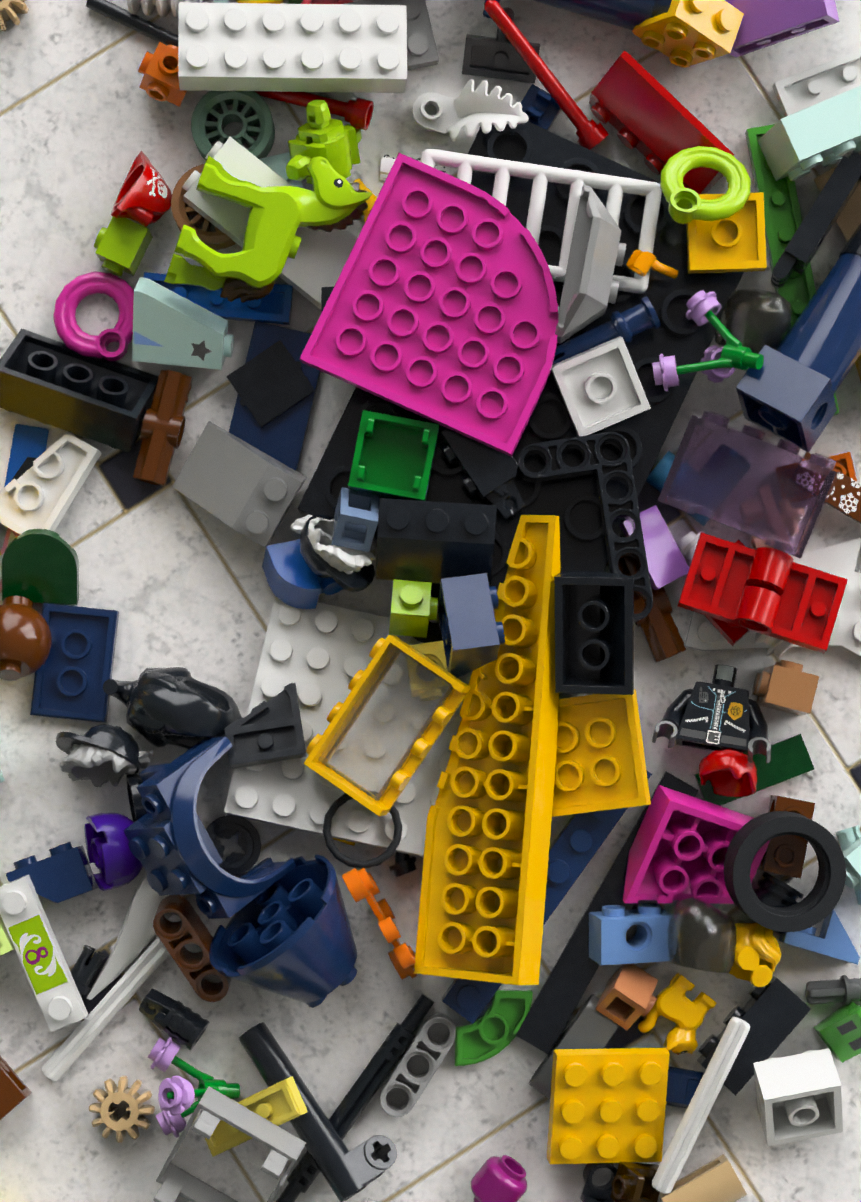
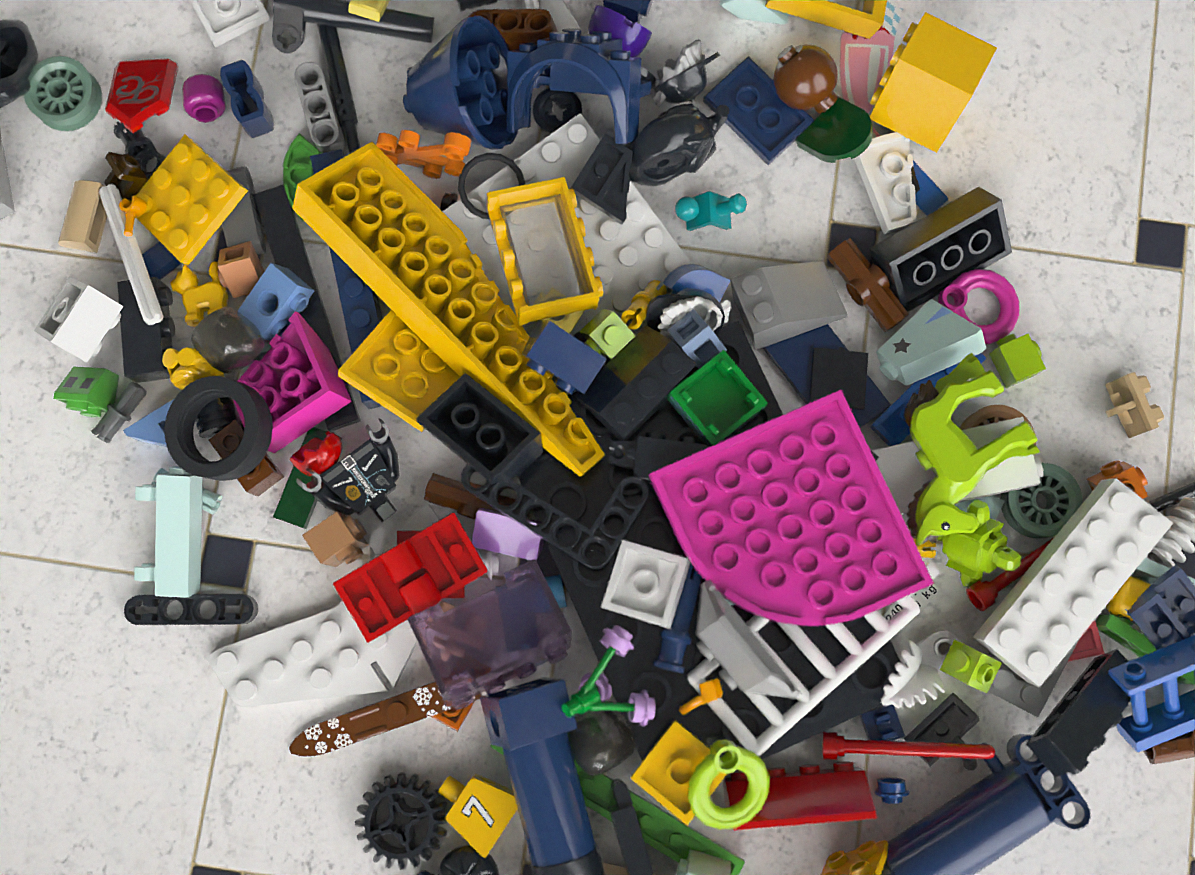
camera: 130 degrees right, 5 degrees down
red hat [111,151,172,227] -> none
none -> light orange hand [119,195,147,237]
none -> dark blue brick [220,59,274,139]
none -> yellow pin [621,280,667,330]
none -> teal piece [675,191,747,231]
none -> blue plate [875,777,909,804]
none -> lime brick [939,639,1002,693]
none -> tan hips [1105,372,1164,438]

